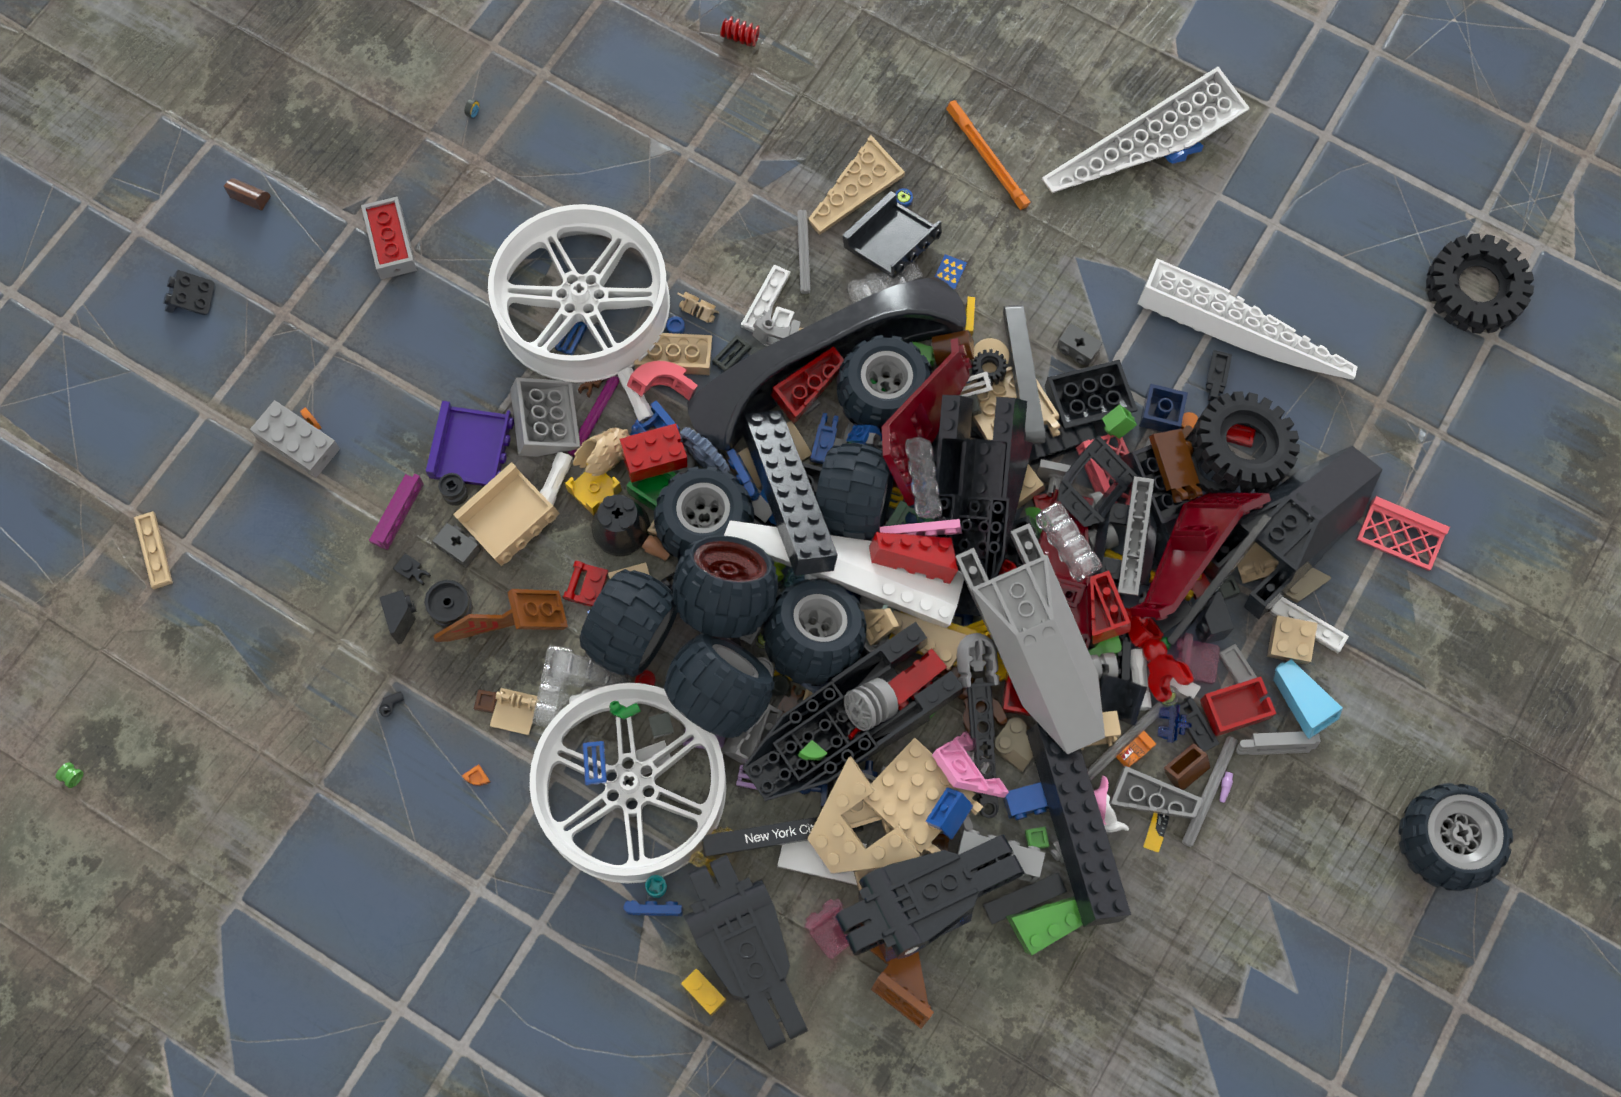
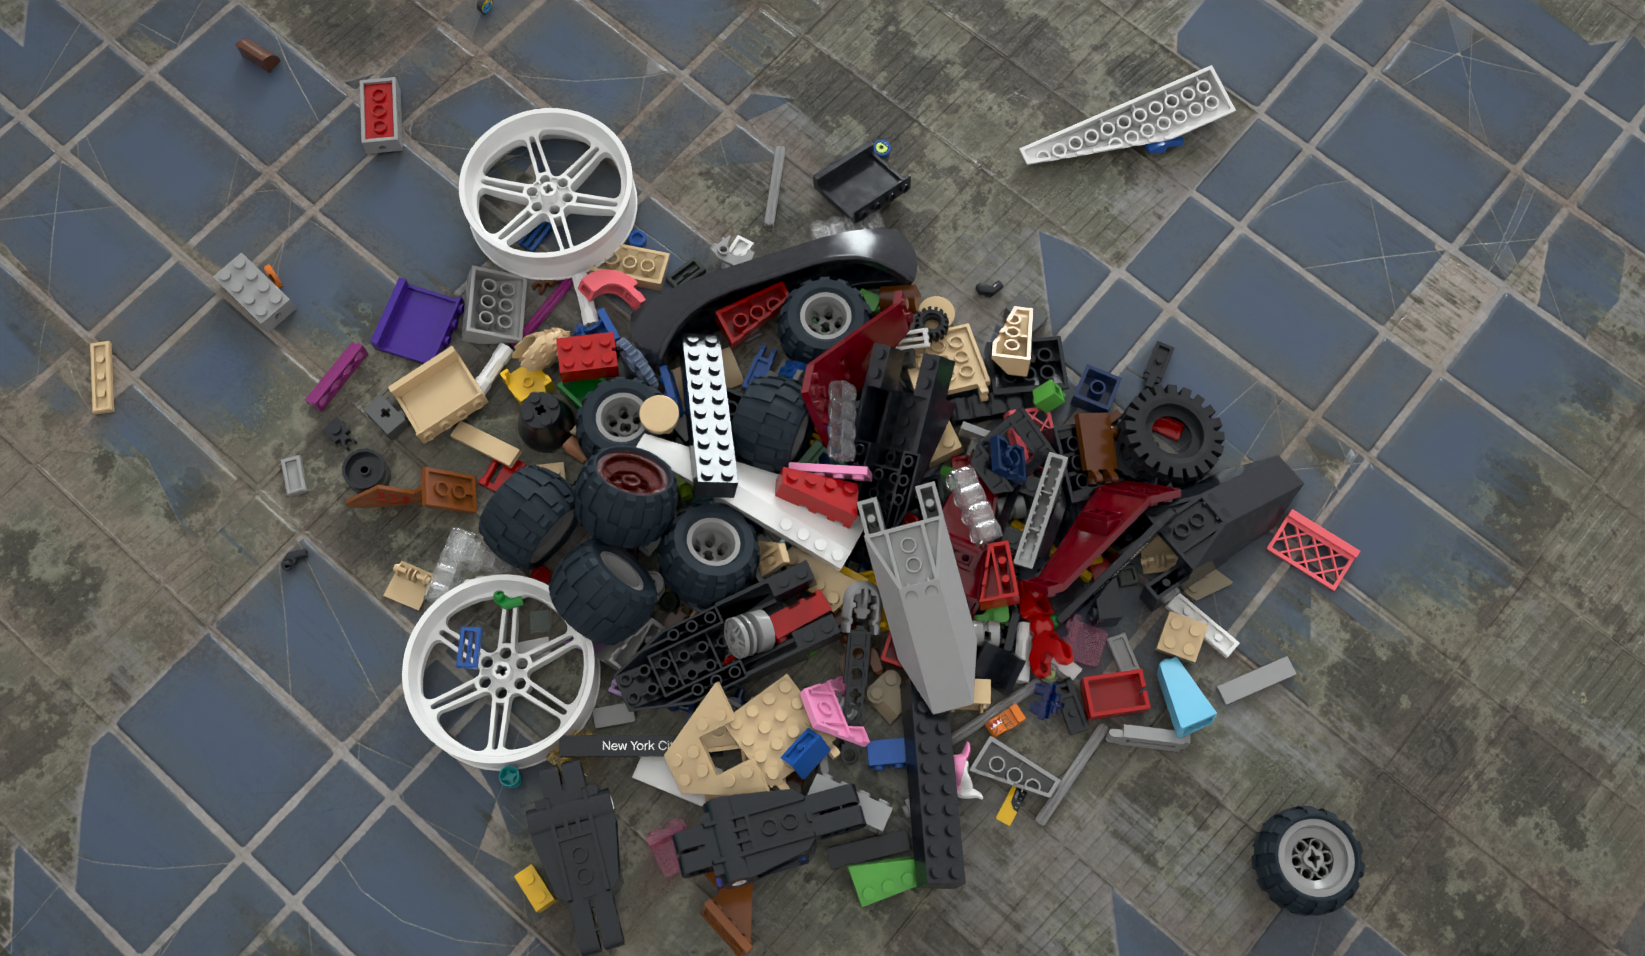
camera: 10 degrees right, 0 degrees up
black bracket [163,270,215,315] -> none
black slope [379,590,417,645] -> none
black wheel [438,473,468,506] -> none
orange tile [462,764,490,786] -> none
reddish brown tile [474,689,497,713] -> none
blue hinge [623,900,683,916] -> none
tan hinge [678,292,719,323] -> none
white tile [741,265,790,332] -> none
bright green tile [798,740,827,761] -> none
tan wing [808,135,905,235] -> none
blue sticker [935,254,967,289] -> none
orange piece [946,100,1031,210] -> none
yellow tile [965,297,975,336] -> none
beam [1003,305,1045,444] -> none
bright green tile [1025,827,1050,849] -> none
white wedge [1137,259,1357,380] -> none
reddish brown brick [1164,743,1211,790] -> none
orange tile [1180,412,1198,430] -> none
lavender piece [1219,772,1233,803] -> none
black tyre [1426,233,1534,334] -> none
none -> light grey tile [281,455,308,497]
none -> tan tile [450,420,522,468]
none -> light grey tile [593,703,636,730]
none -> tan tile [639,395,679,434]
none -> black arm [975,280,1004,297]
none -> dark blue brick [990,434,1027,485]
none -> tan wedge [992,306,1033,376]
none -> light grey tile [1216,656,1297,706]

